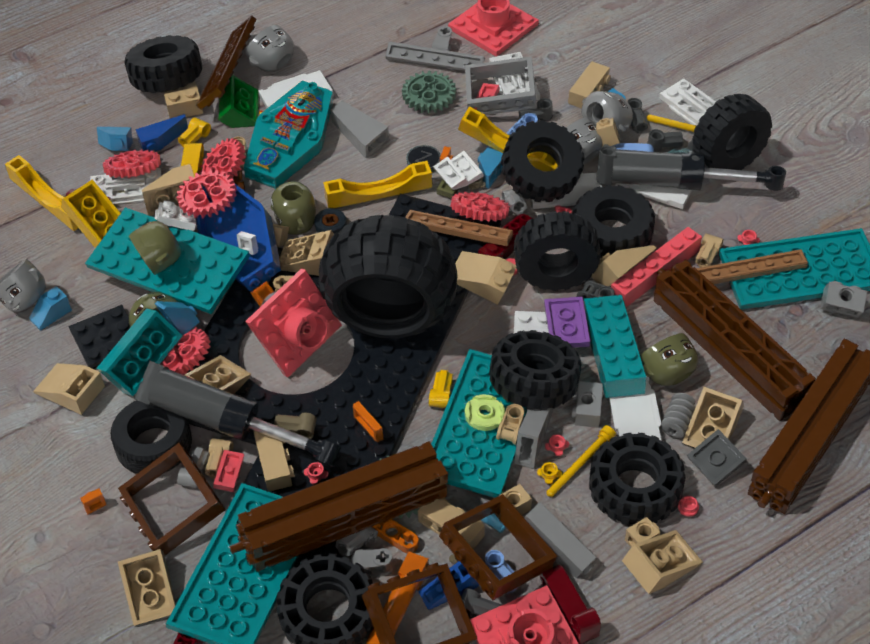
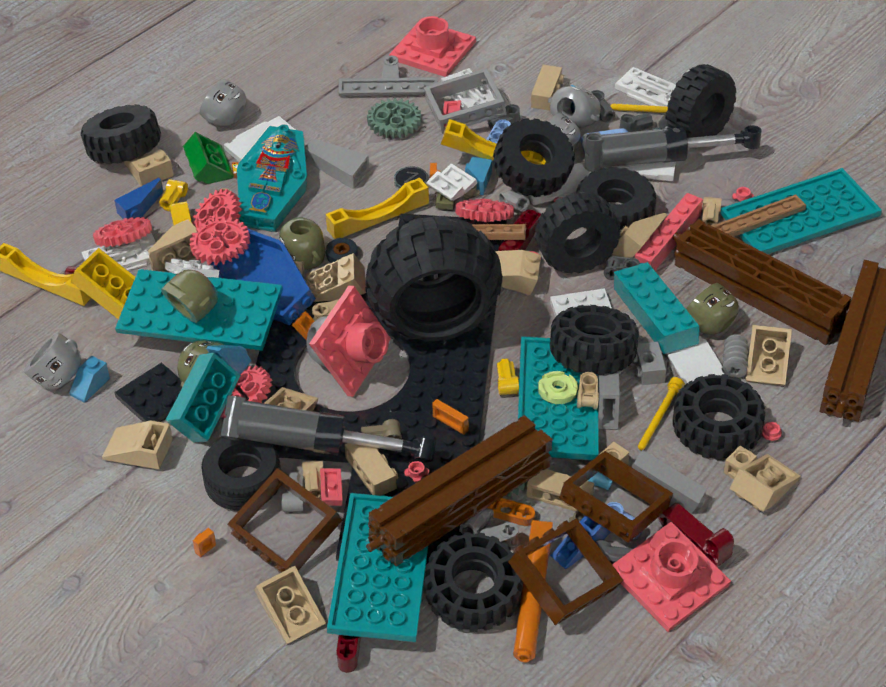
camera: 15 degrees left, 5 degrees down
dark azure slope [97,126,133,151] -> none
reddish brown plate [196,15,257,110] -> none
white plate [237,231,258,255] -> none
yellow plate [537,462,562,484] -> none
medium lavender plate [544,297,590,348] -> none
coral plate [545,435,569,456] -> none
tan brick [596,118,620,147] -> none
dark grey plate [687,429,747,487] -> none
light grey brick [820,281,867,318] -> none

